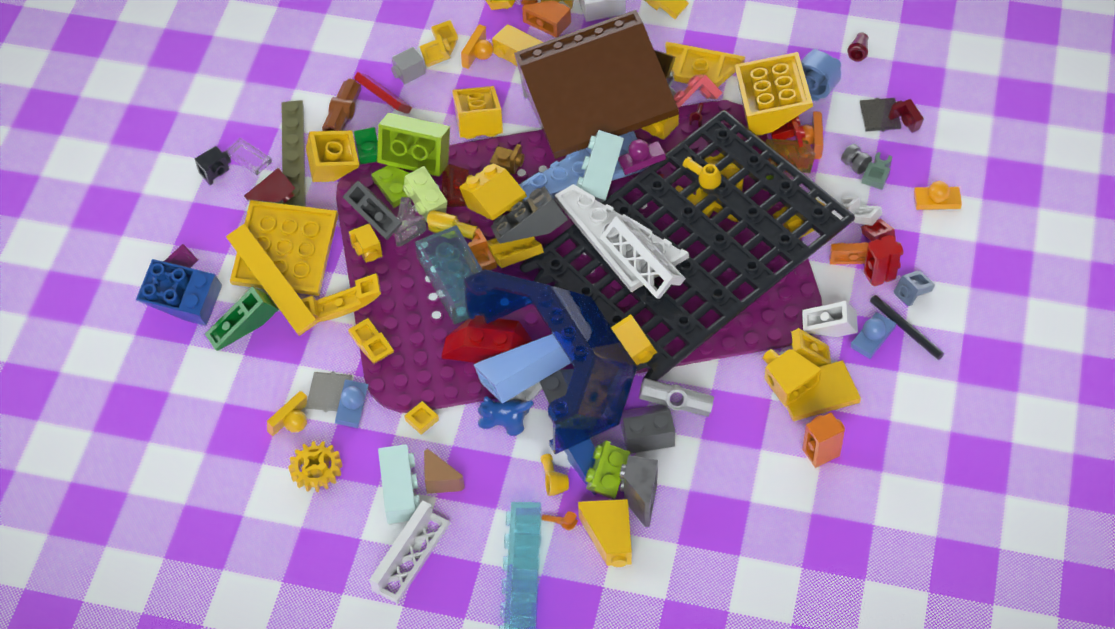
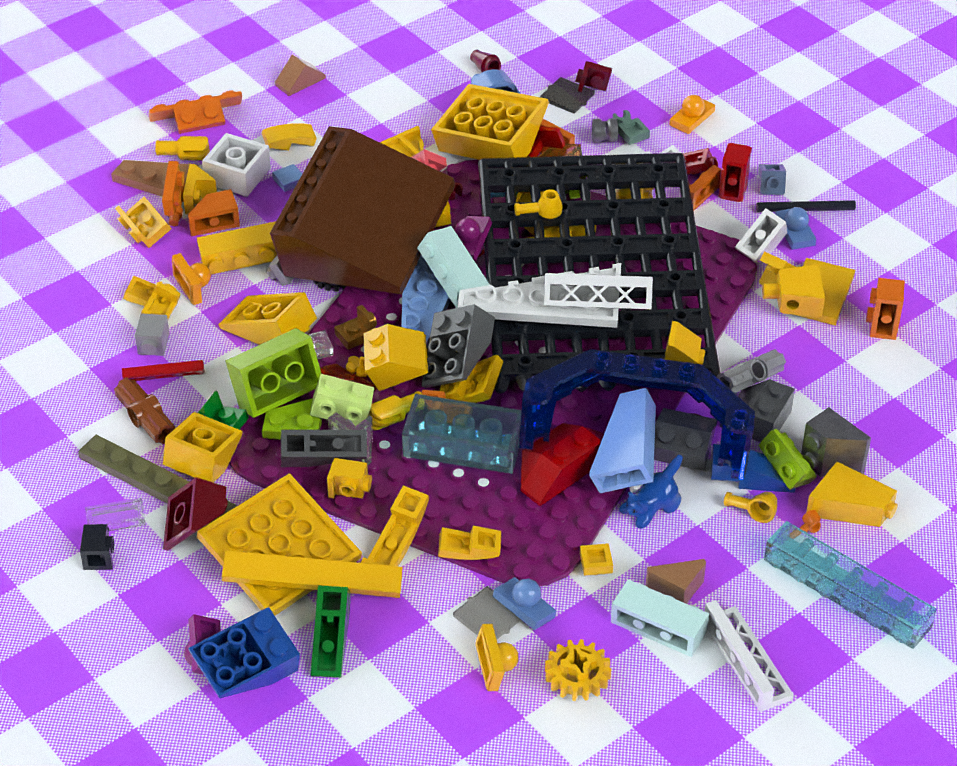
camera: 55 degrees left, 10 degrees down
none -> clear plate [308,330,334,359]

